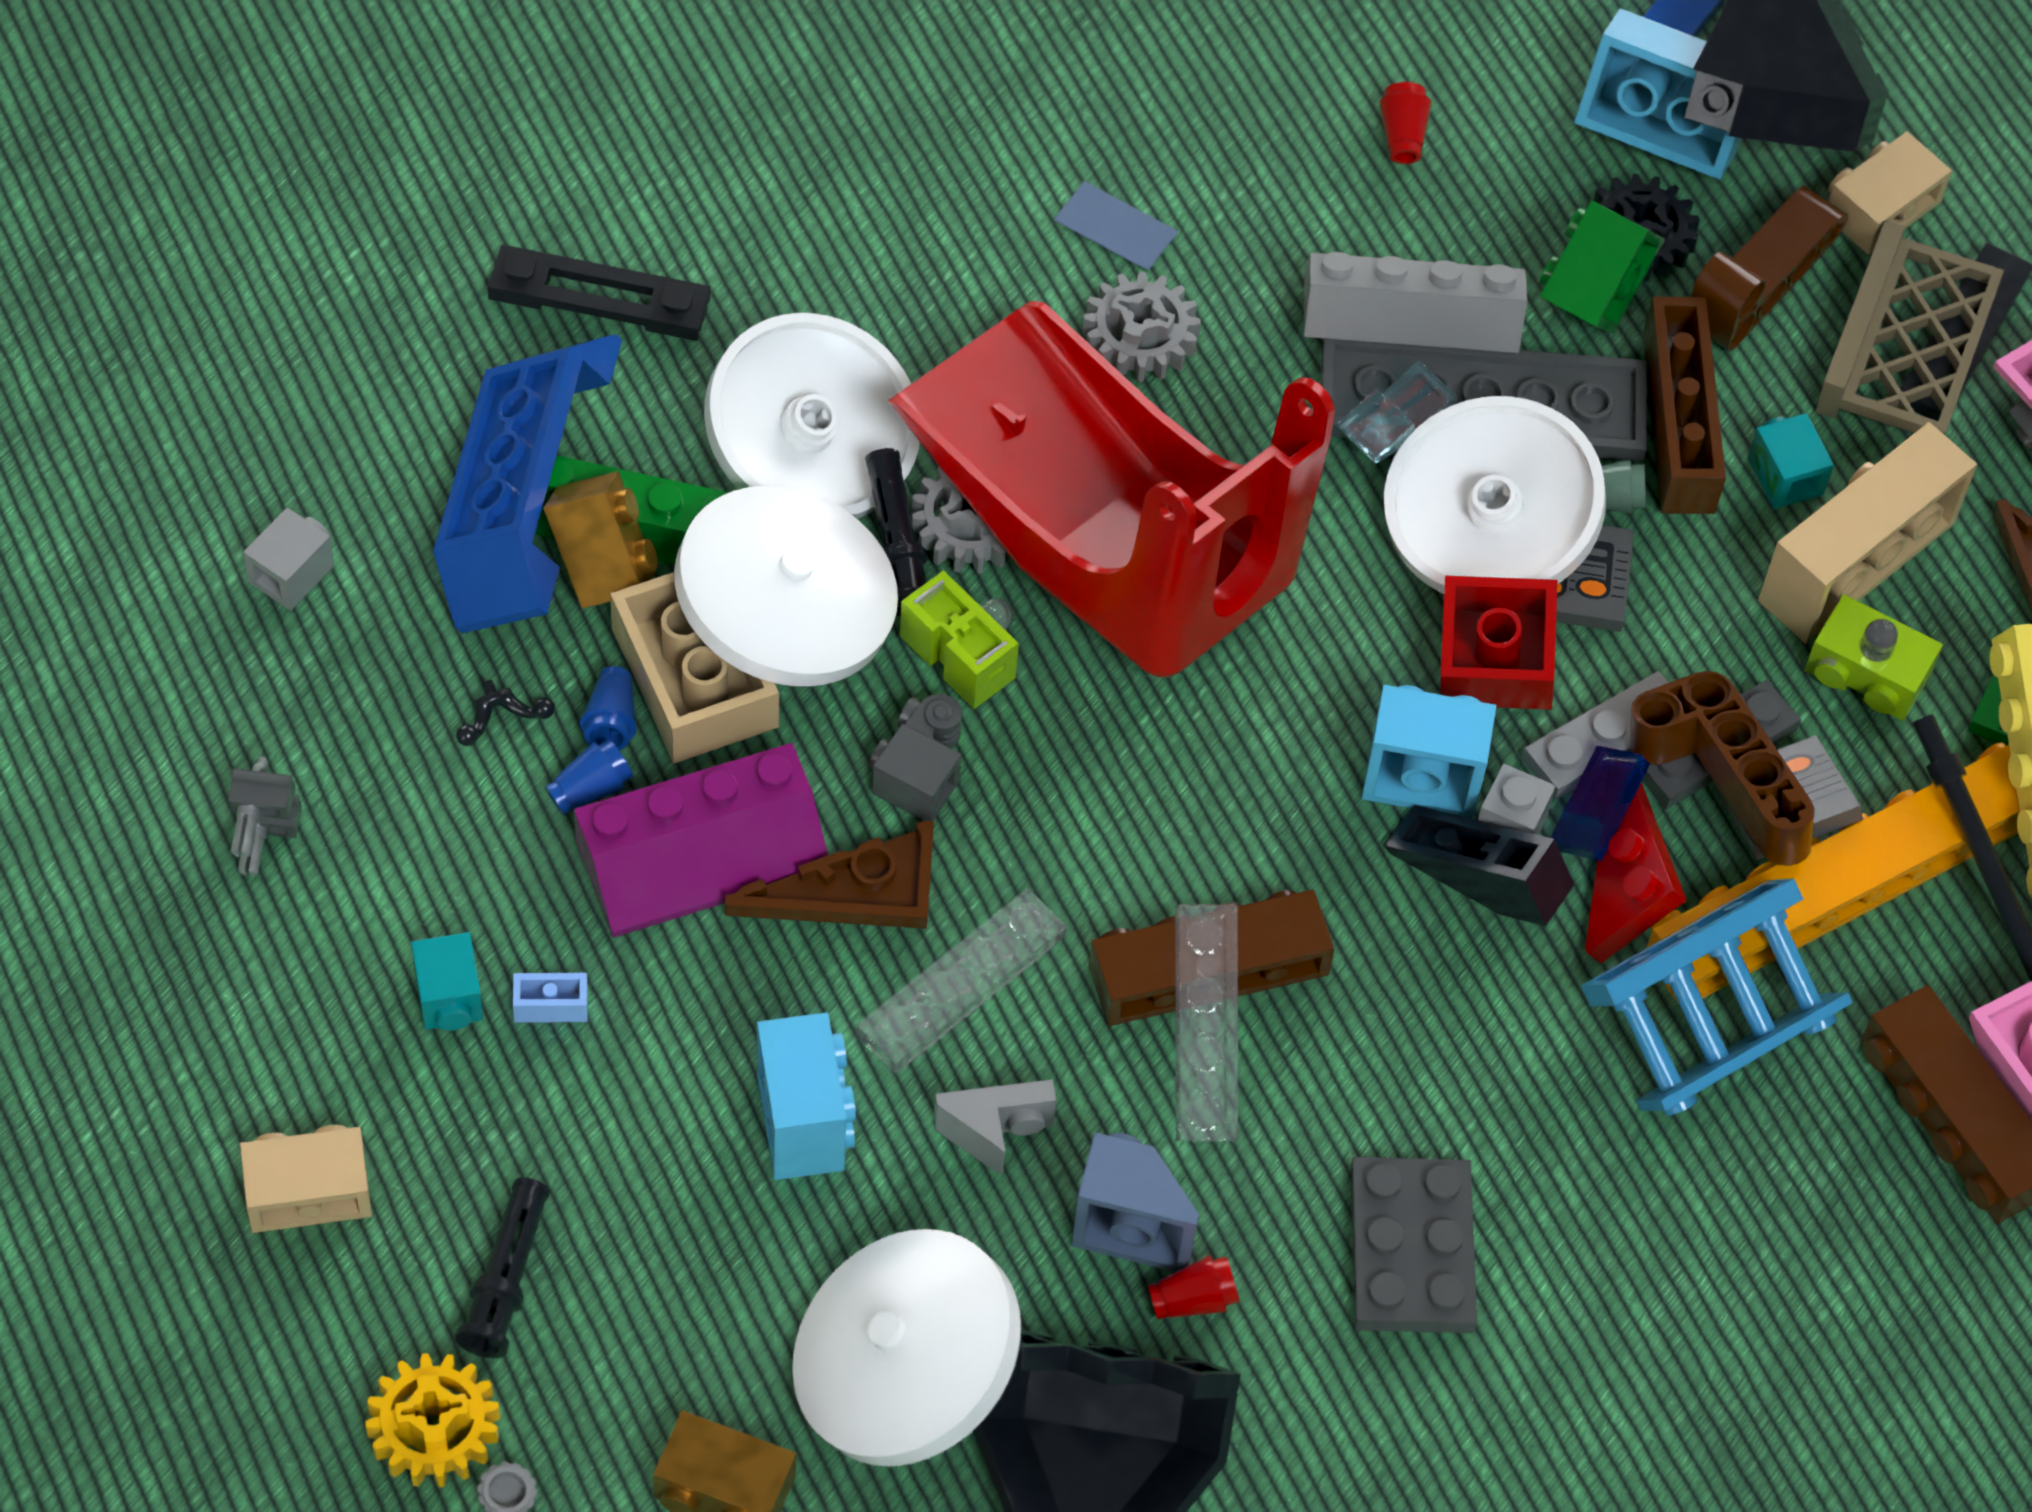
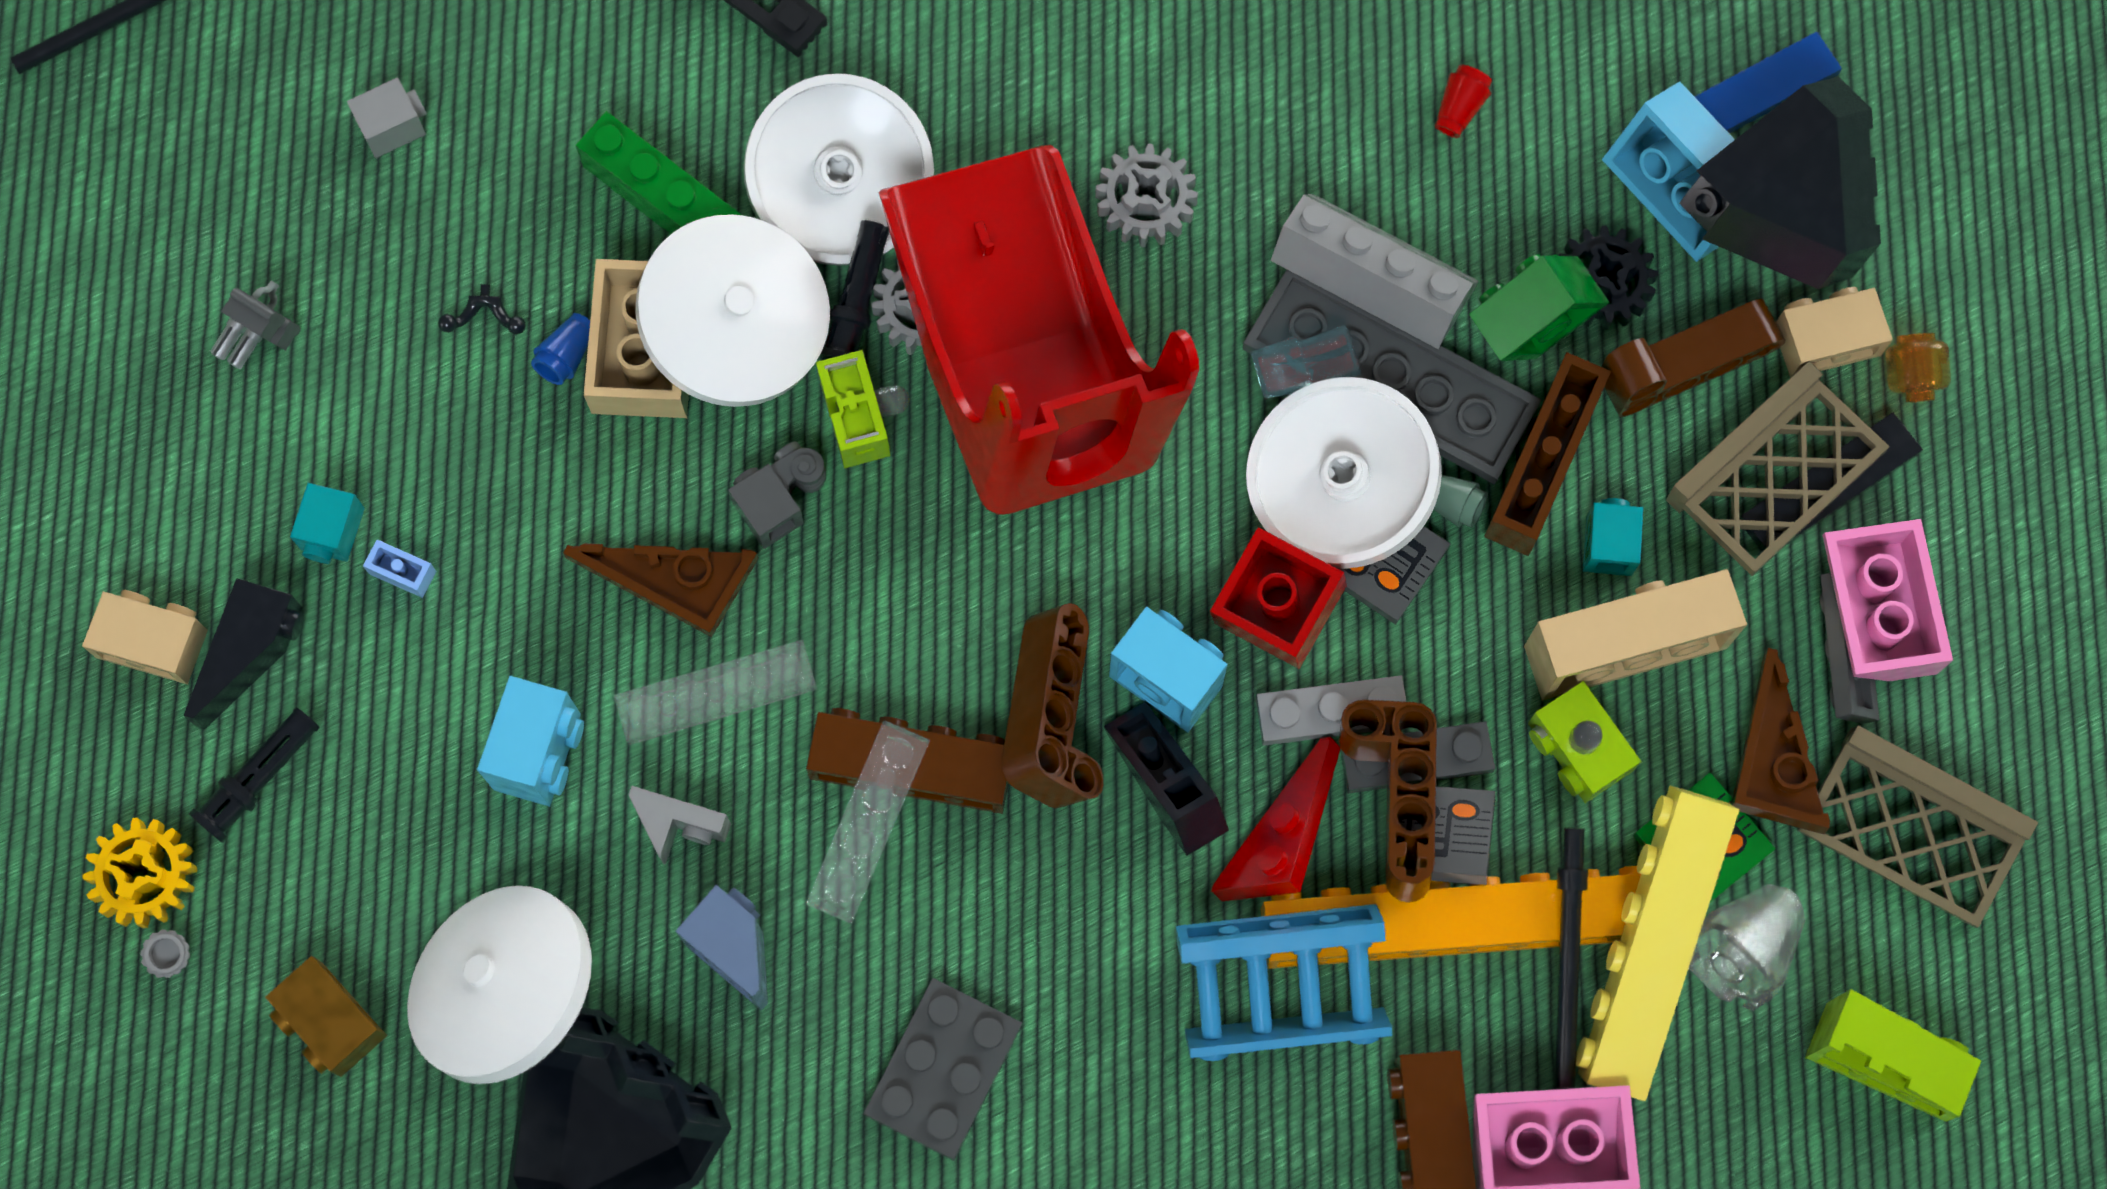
camera: 30 degrees right, 15 degrees up
blue slope [433,334,622,633] -> none
pearl gold brick [543,471,658,609] -> none
blue cone [545,738,634,815] -> none
magenta slope [574,743,828,938] -> none
sand blue sticker [1054,181,1179,271] -> none
red cone [1147,1255,1240,1320] -> none
light grey brick [1478,763,1556,835] -> none
clear blue tile [1550,745,1650,861] -> none
none -> black slope [183,578,304,729]
none -> reddish brown beam [1002,603,1104,809]
none -> clear orange head [1885,333,1951,403]

